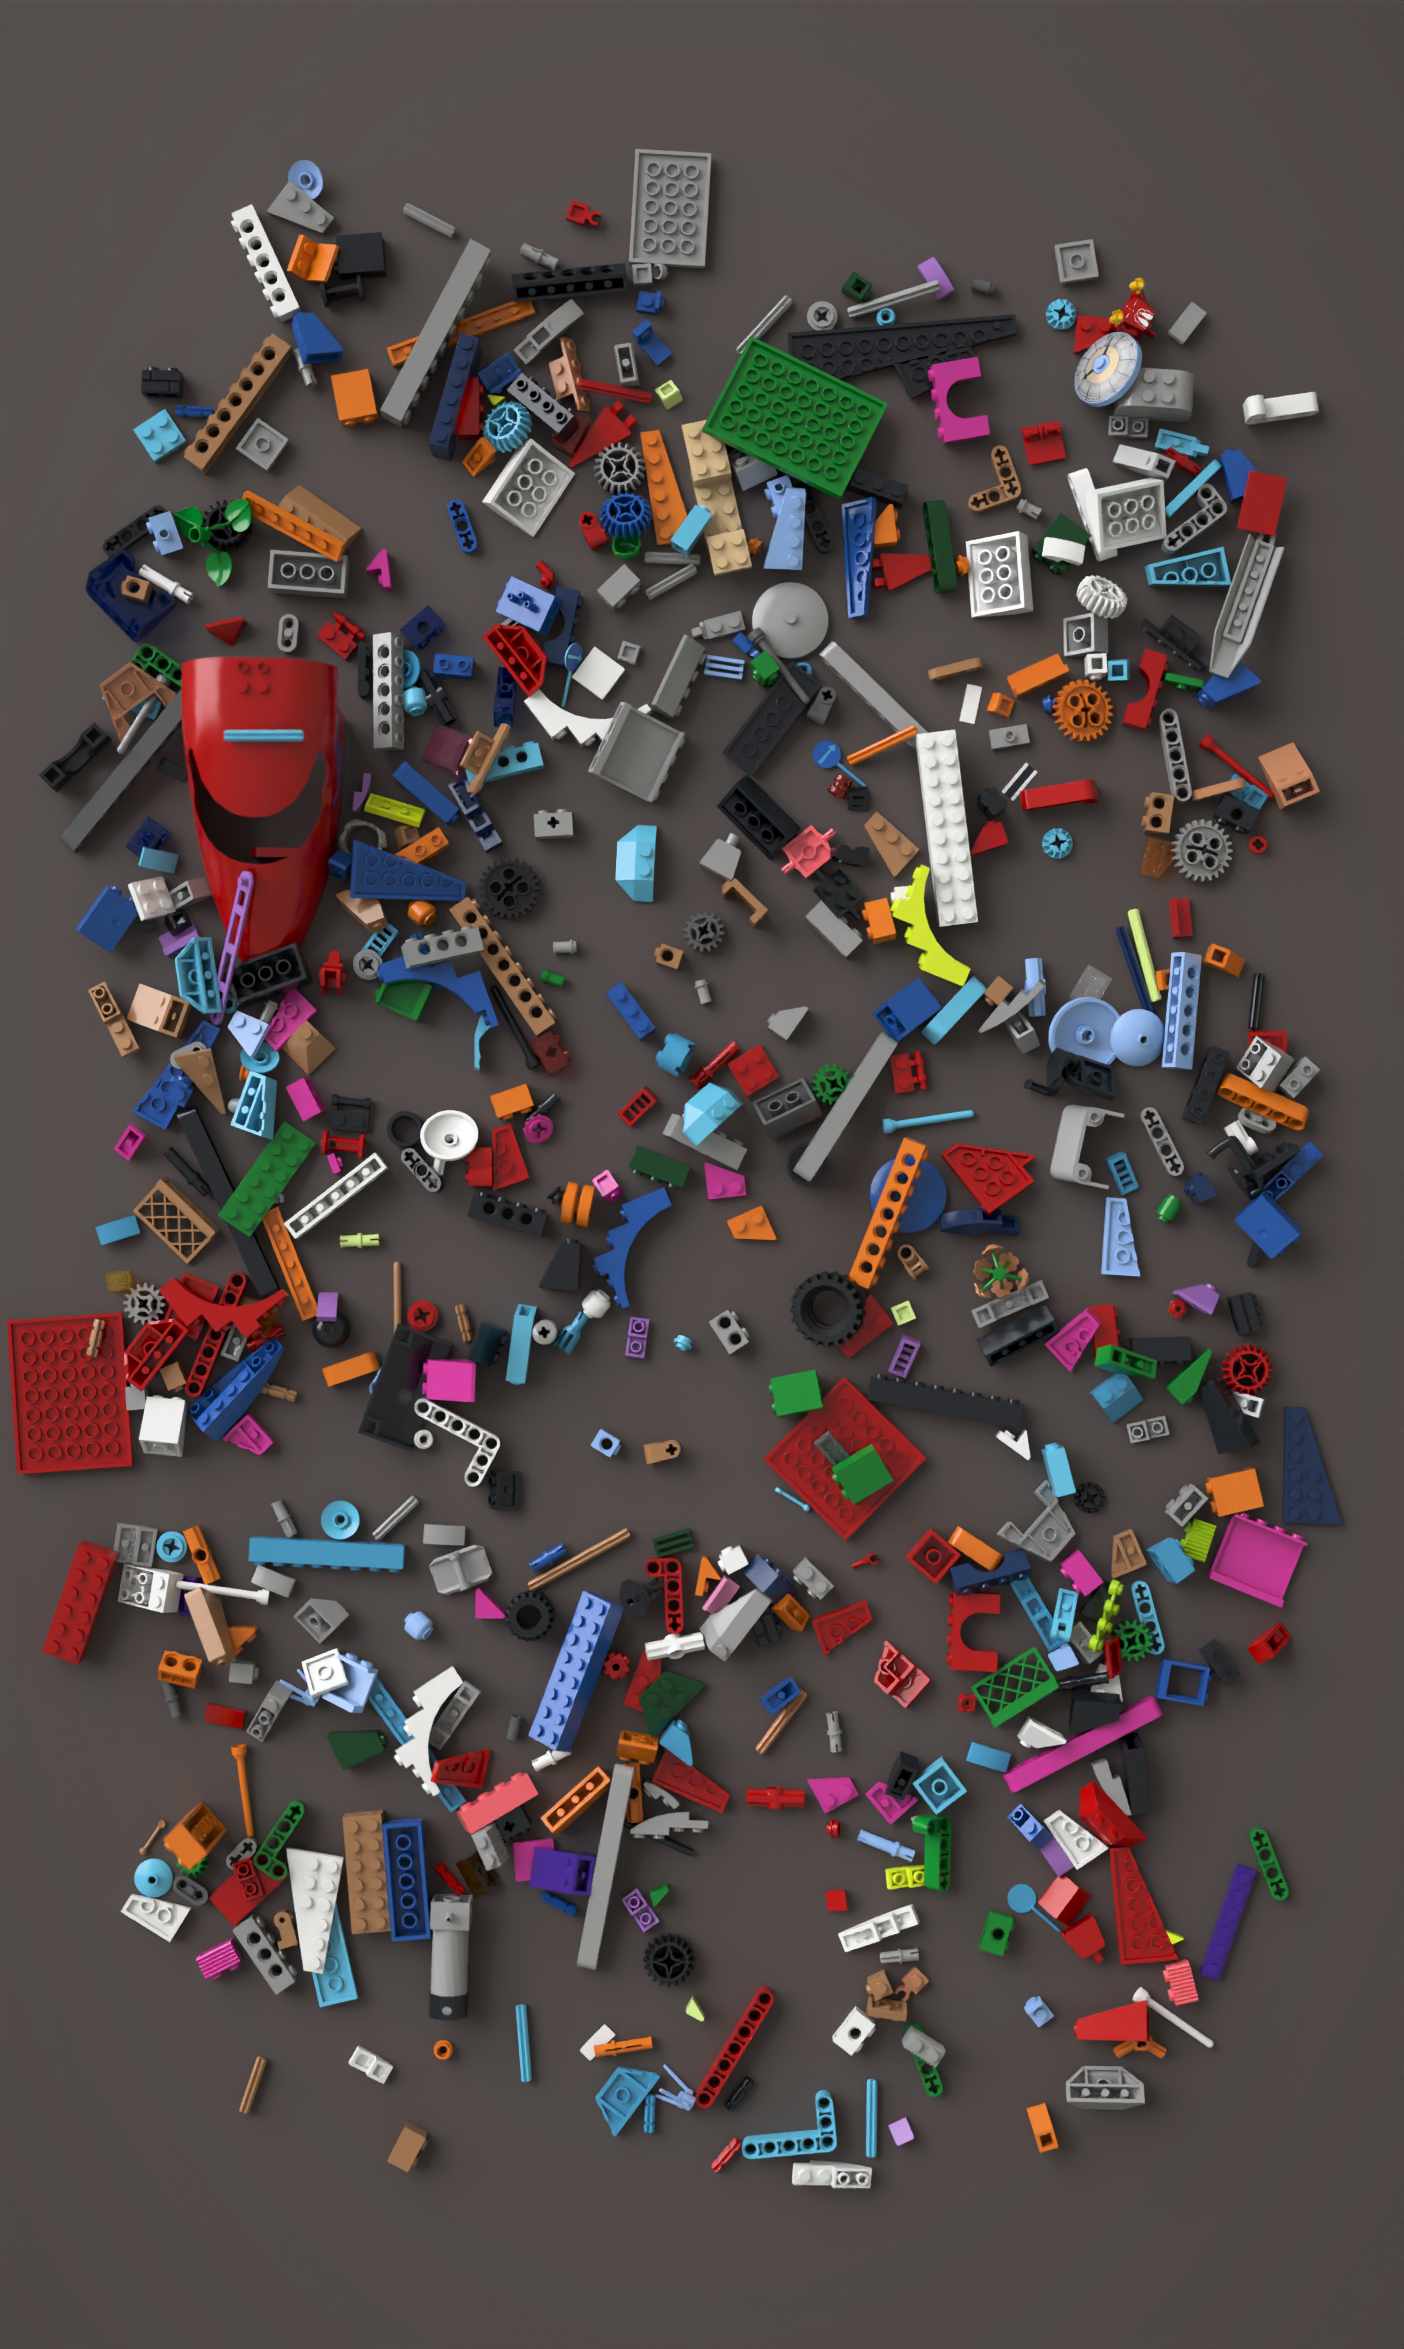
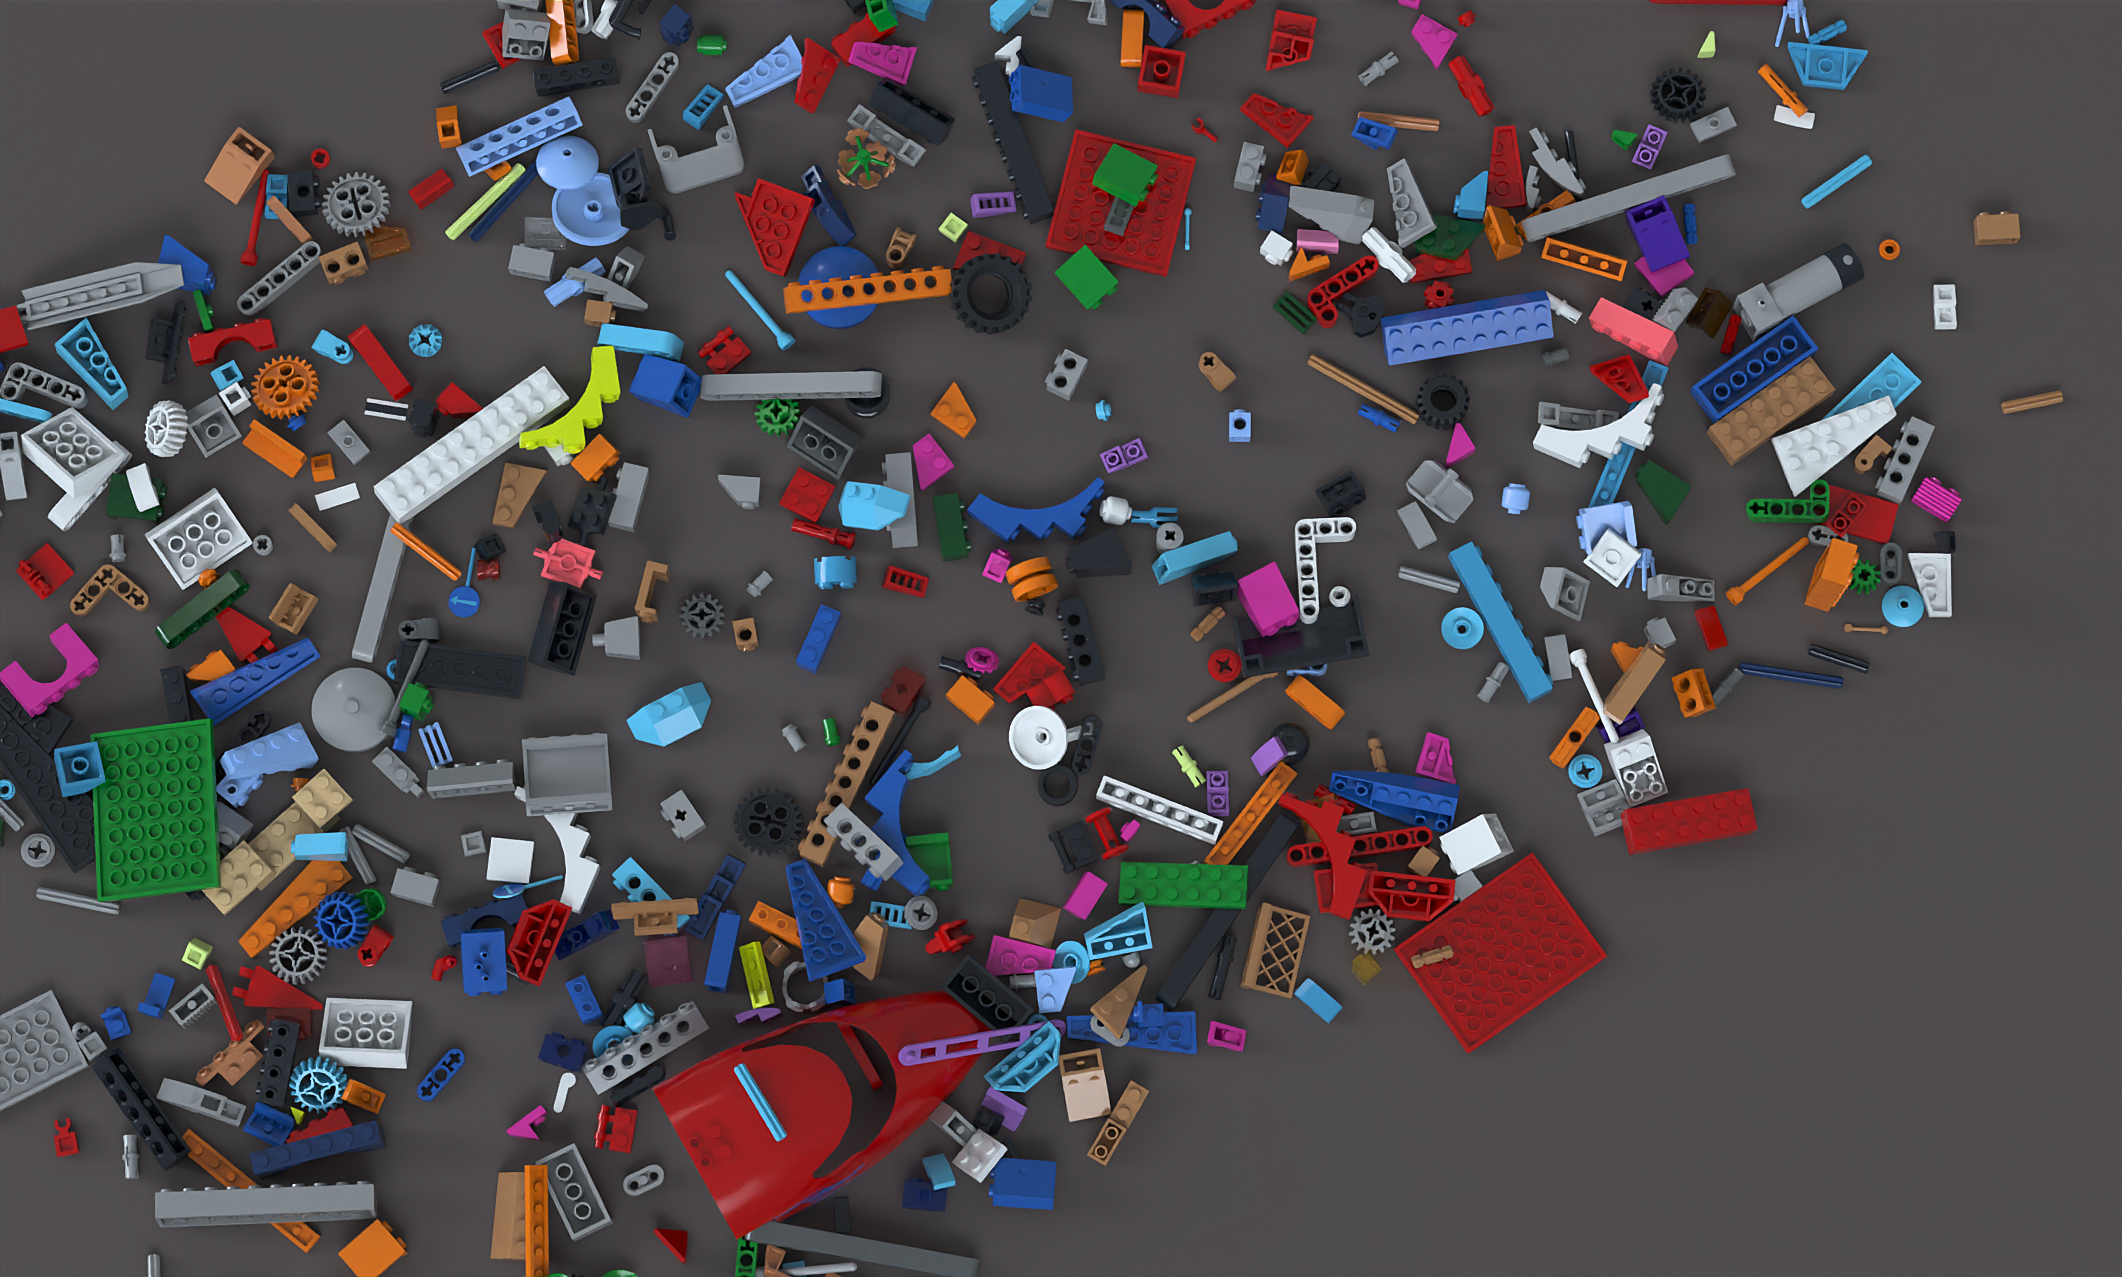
camera: 125 degrees left, 10 degrees down
none -> dark azure slope [54,741,106,797]
none -> light grey bush [253,535,273,556]
none -> medium nougat bracket [269,583,319,635]
none -> medium azure piece [311,330,354,364]
none -> light grey brick [508,244,556,282]
none -> white sticker [554,1073,576,1113]
none -> red wing [794,38,841,113]
none -> blue piece [1009,48,1073,123]
none -> medium lavender slope [1206,771,1229,817]
none -> light grey wing [1387,158,1438,248]
none -> light grey plate [1690,107,1737,143]
none -> dark blue axle [1738,662,1843,689]
none -> black axle [1808,644,1870,674]
none -> black slope [1933,531,1956,554]

